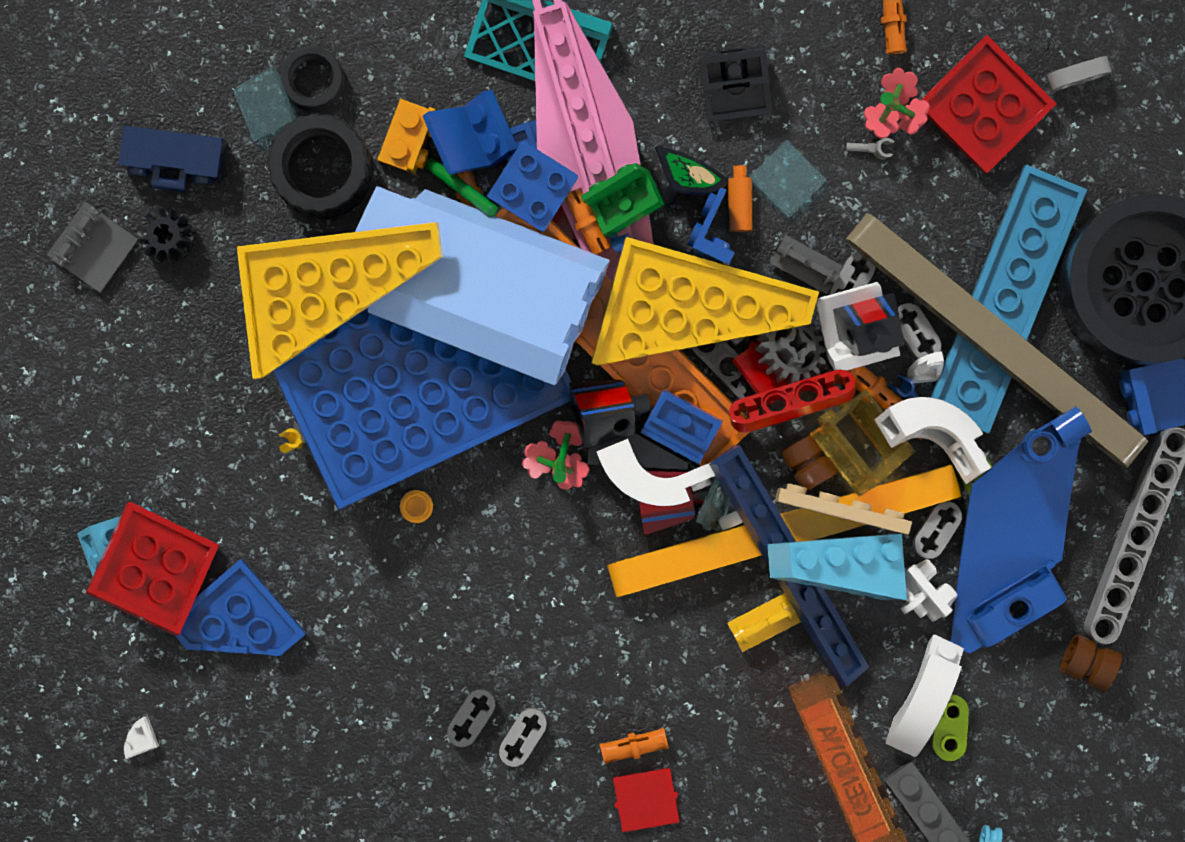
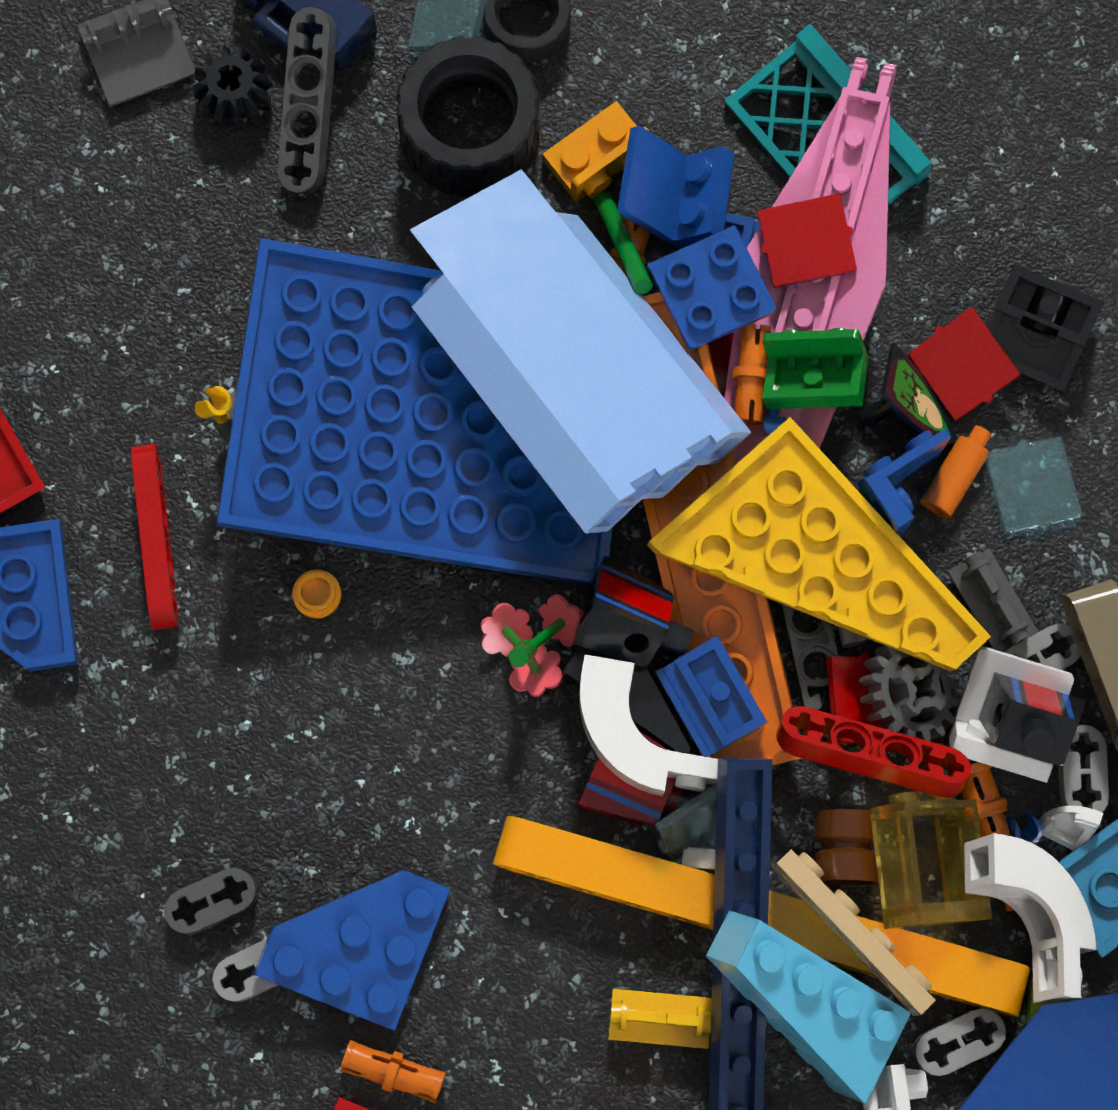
camera: 30 degrees right, 10 degrees down
yellow wing [237,222,443,379] -> none
none -> red beam [131,443,179,630]
none -> blue plate [253,870,450,1031]
none -> dark grey beam [278,7,337,194]
none -> red piece [757,193,857,289]
none -> red piece [908,307,1021,421]

